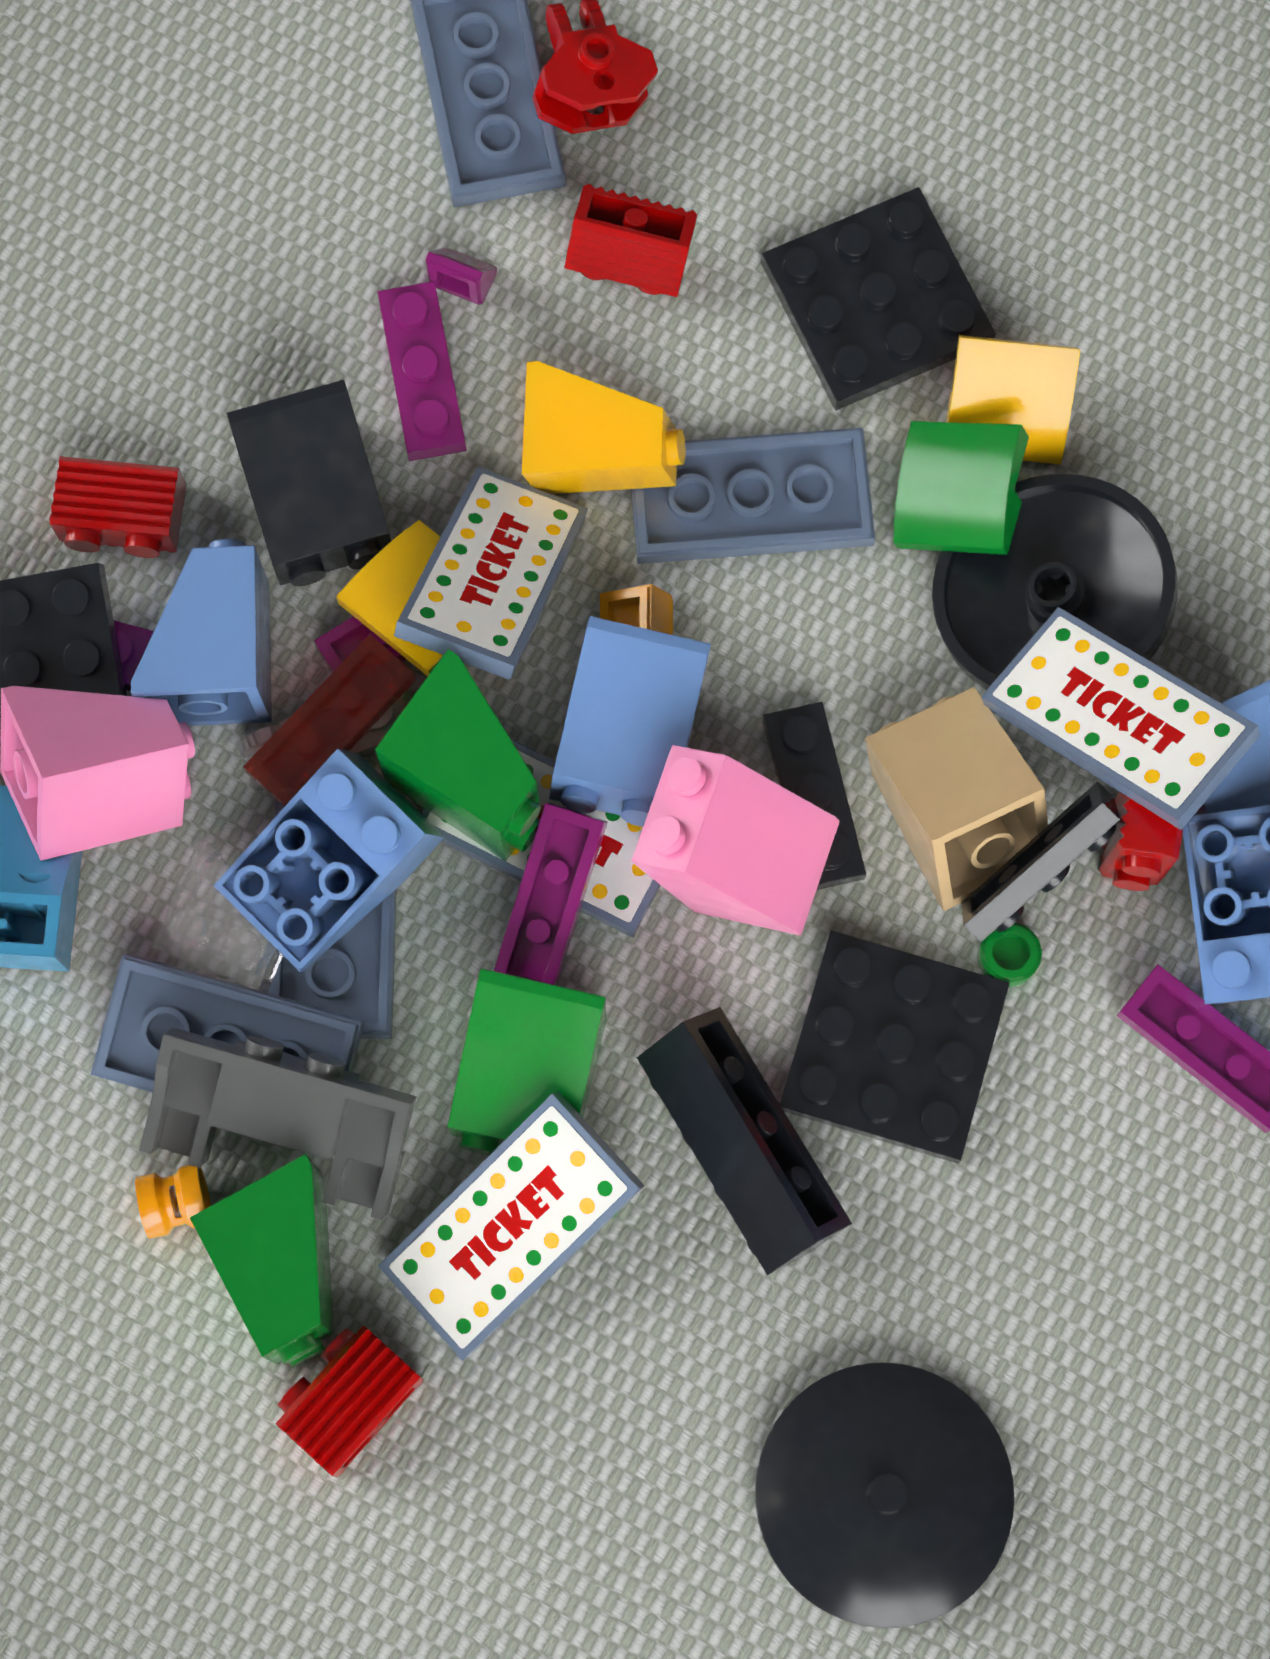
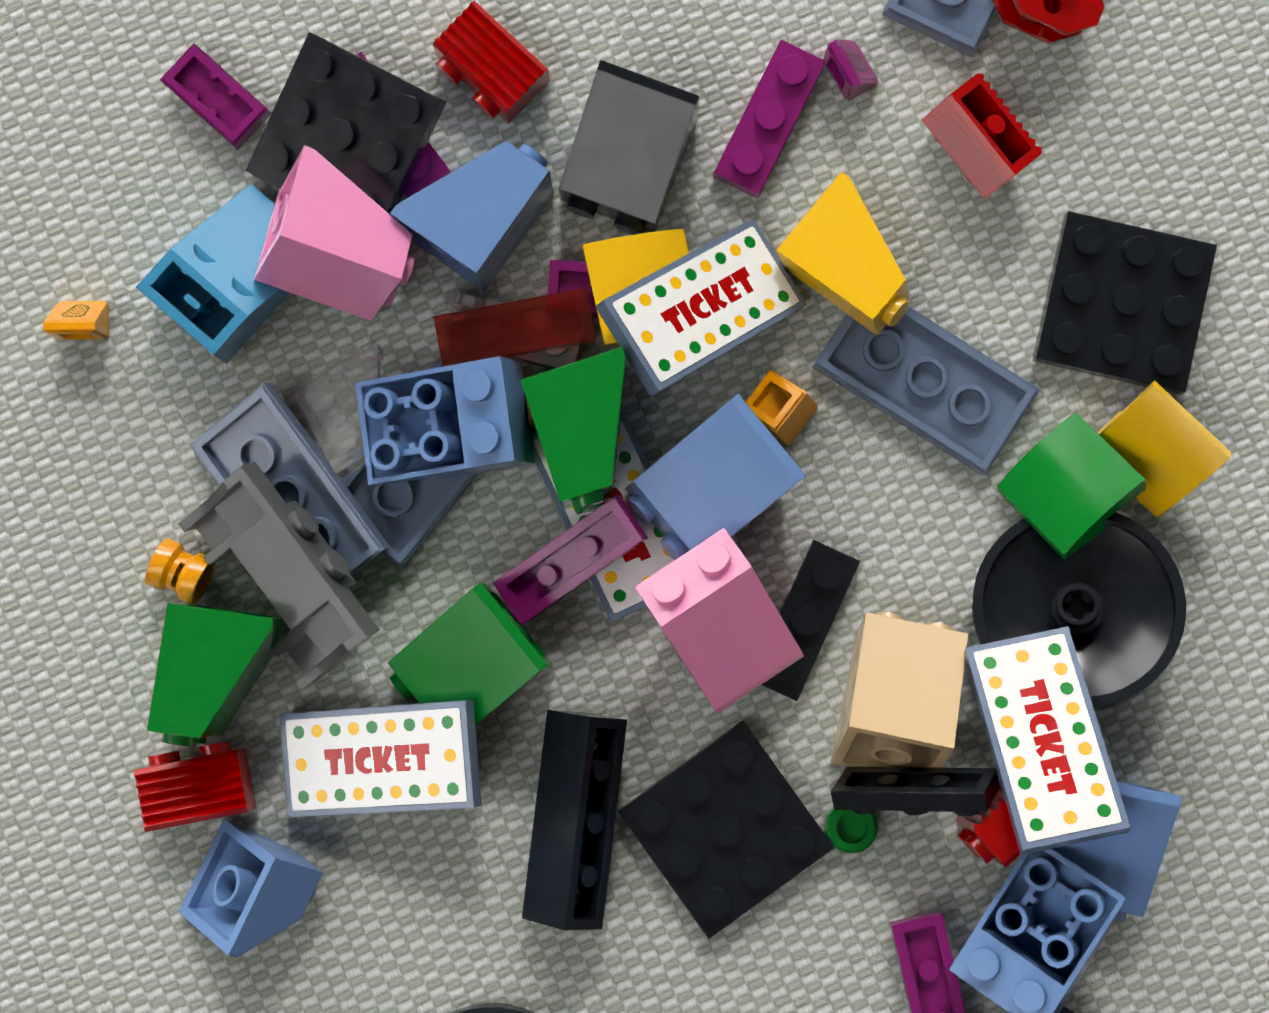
camera: 40 degrees right, 10 degrees up
none -> medium blue slope [179,818,323,958]

